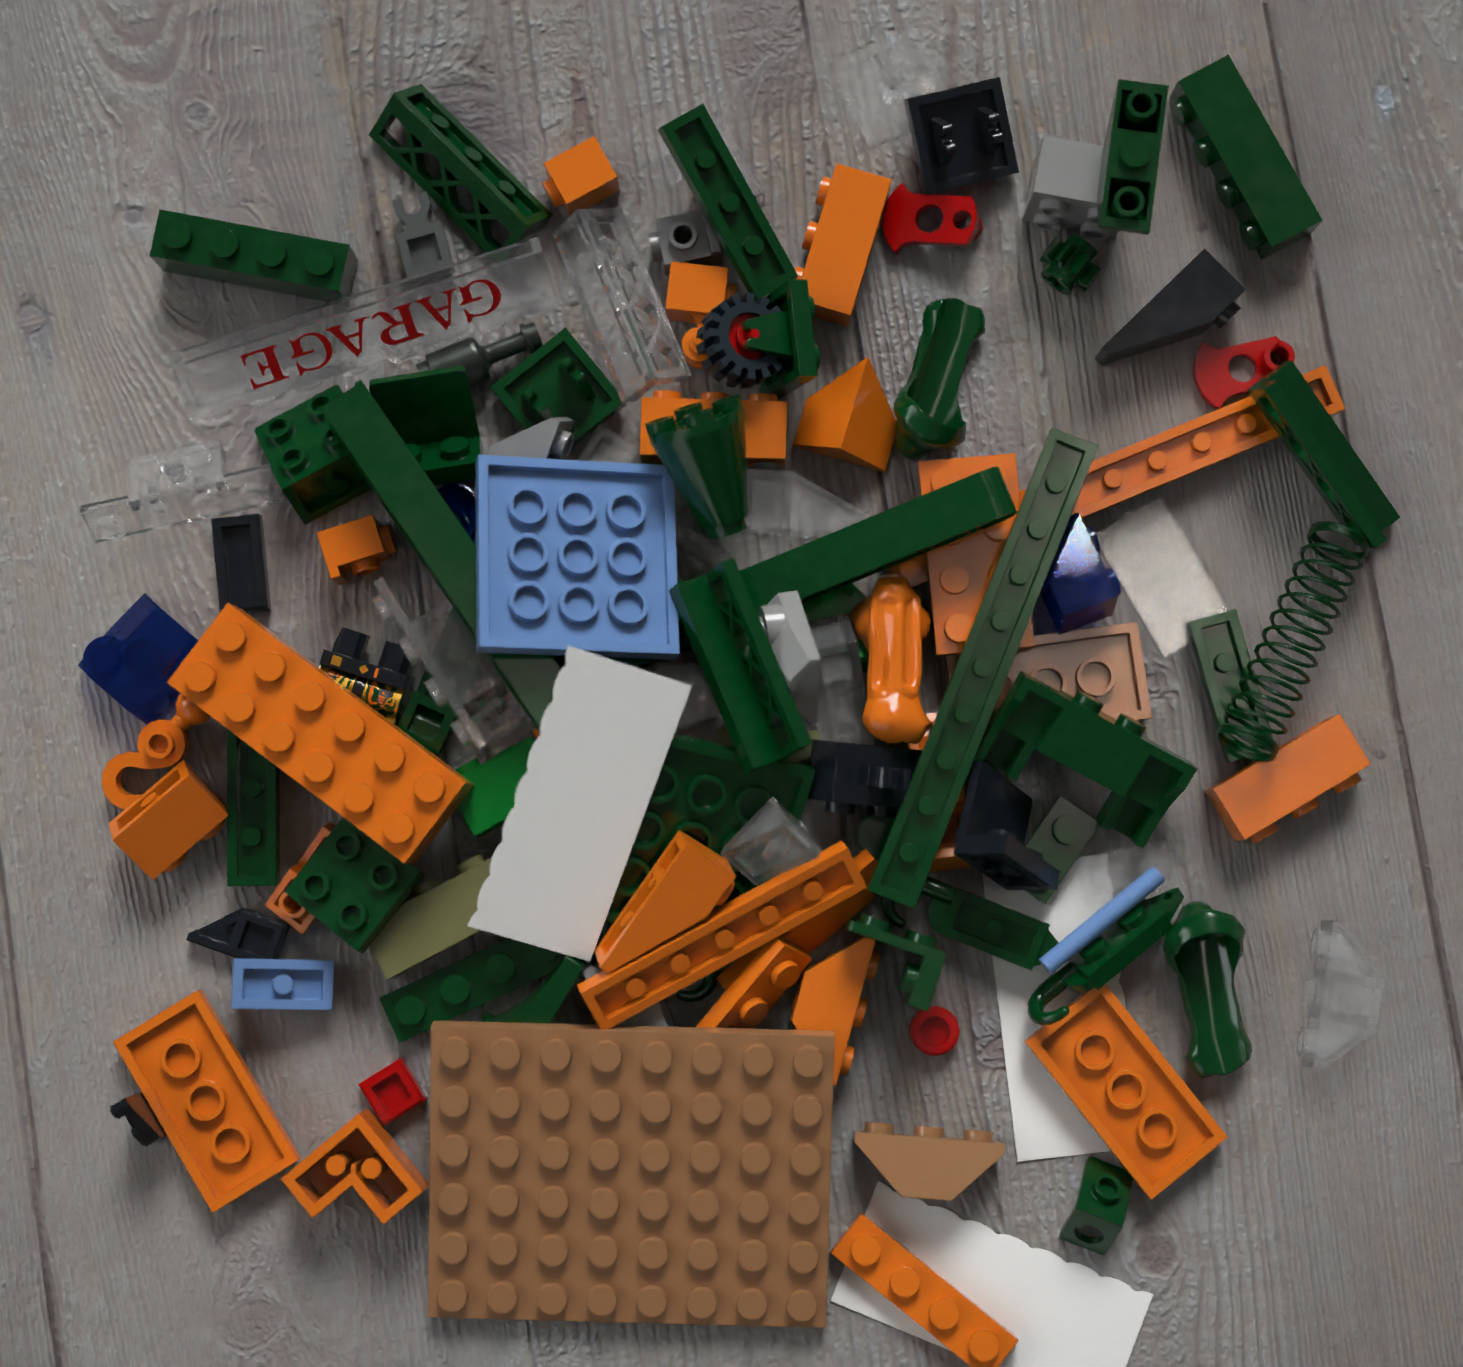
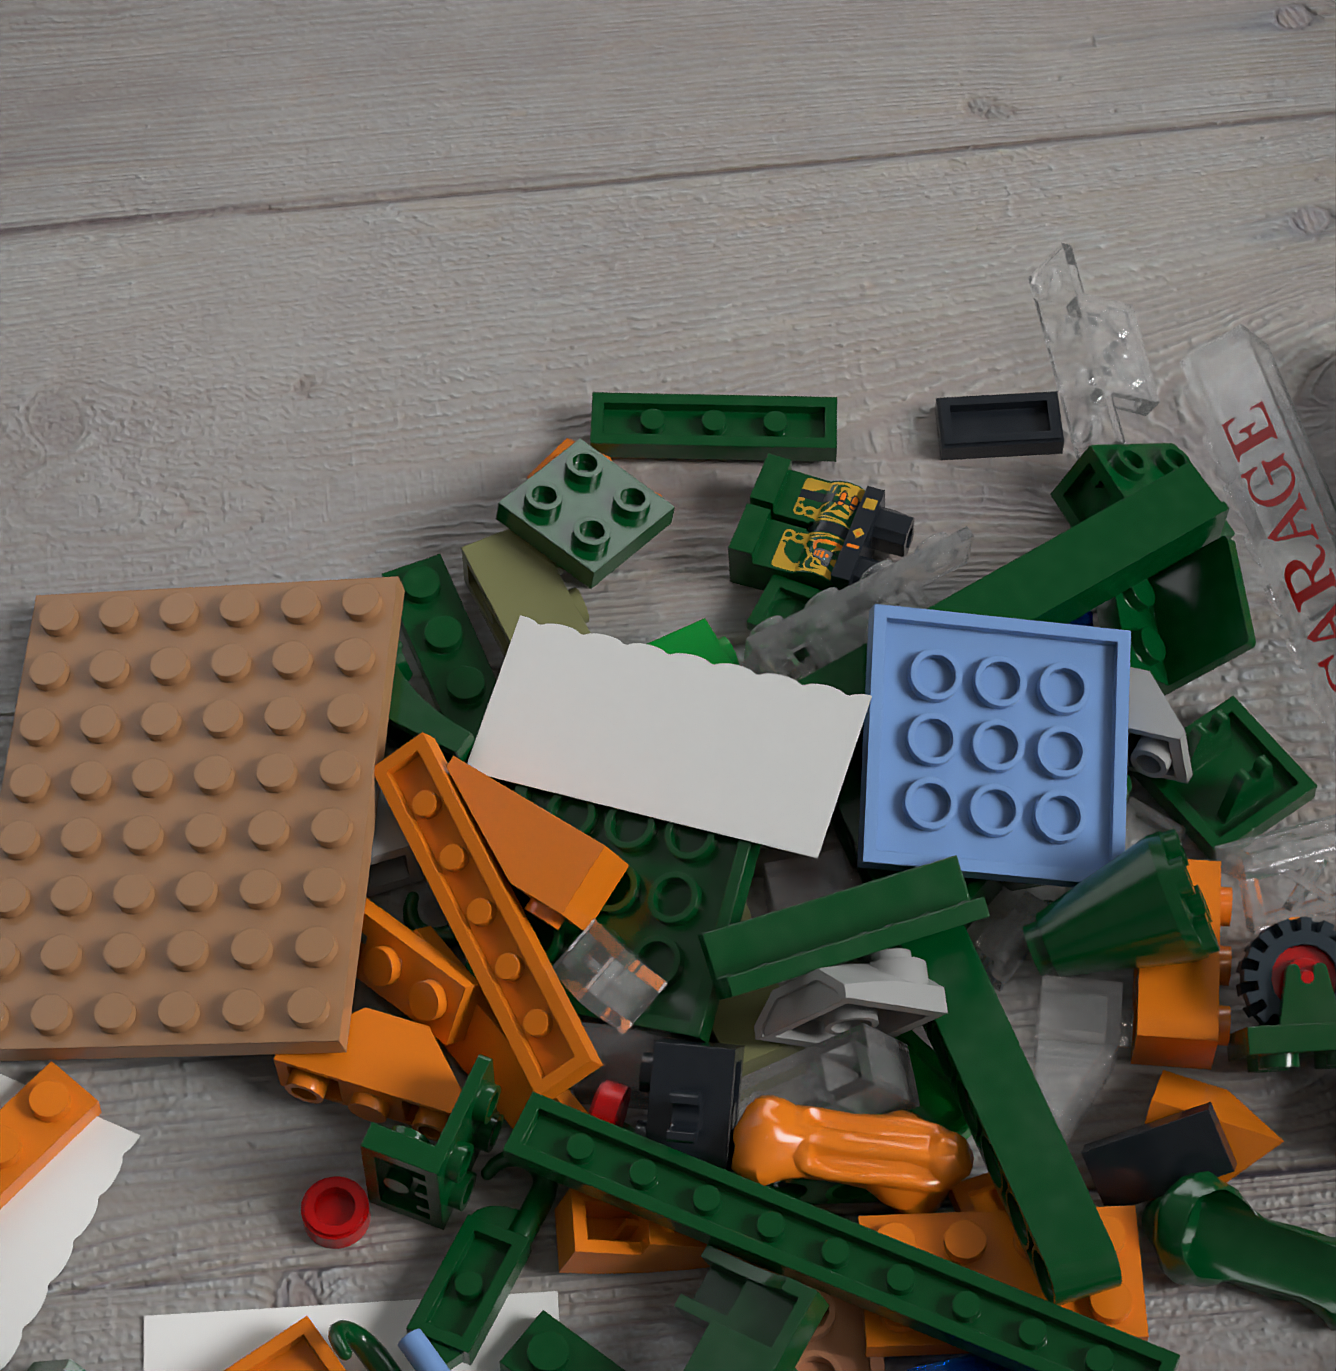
camera: 90 degrees right, 25 degrees down
clear blue slope [78,593,199,725] -> none
orange piece [101,693,211,809] -> none
orange brick [108,759,229,880] -> none
black tile [109,1093,167,1146] -> none
orange plate [113,989,301,1213] -> none
orange brick [167,603,474,864] -> none
black tile [186,908,290,959] -> none
medium blue plate [230,958,334,1010] -> none
orange brick [281,1108,429,1225] -> none
orange brick [317,515,397,585] -> none
red tile [358,1057,428,1127] -> none
pearl dark grey piece [415,322,543,389] -> none
medium nougat slope [852,1122,1005,1201] -> none
black bracket [954,762,1060,890] -> none
none -> red tile [588,1079,631,1128]
none -> black tile [1081,1102,1237,1207]

